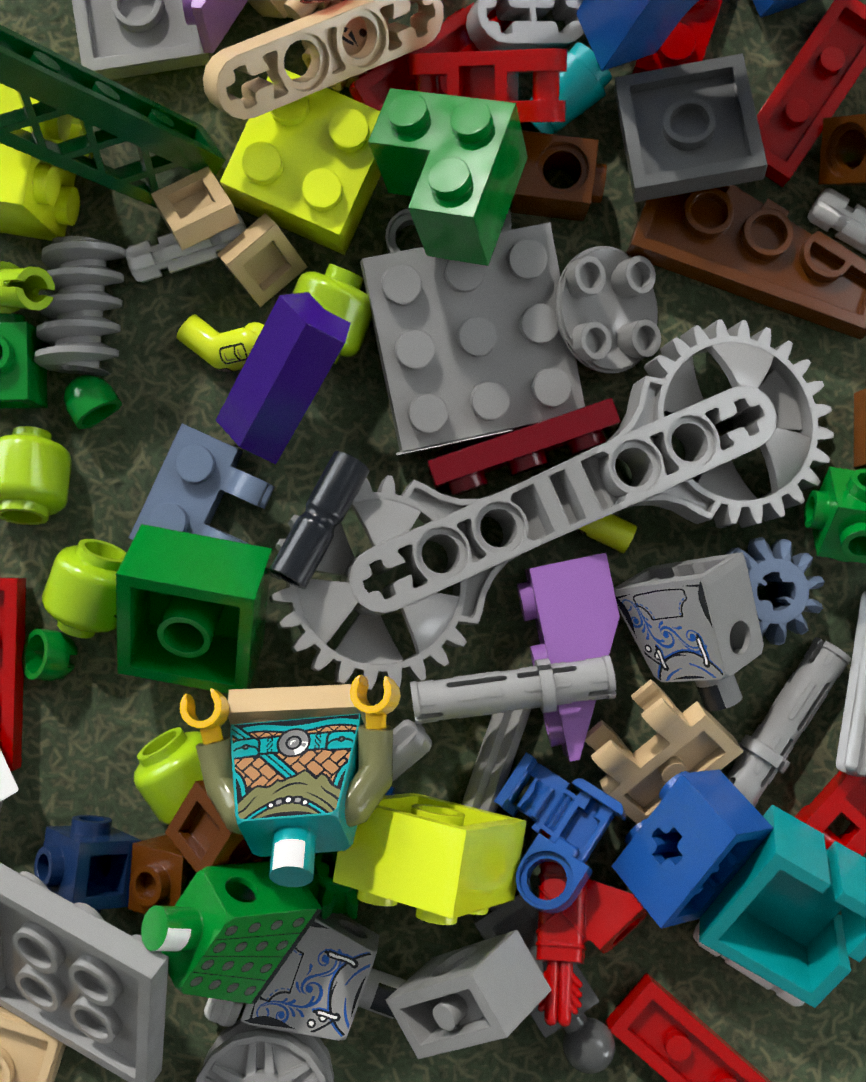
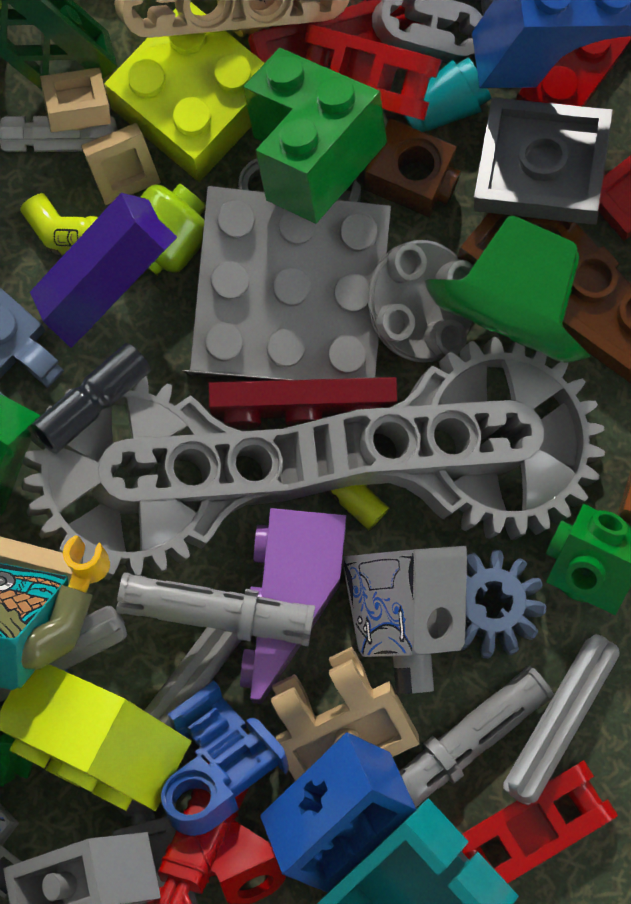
camera: 25 degrees right, 10 degrees down
none -> green piece [425,216,590,363]

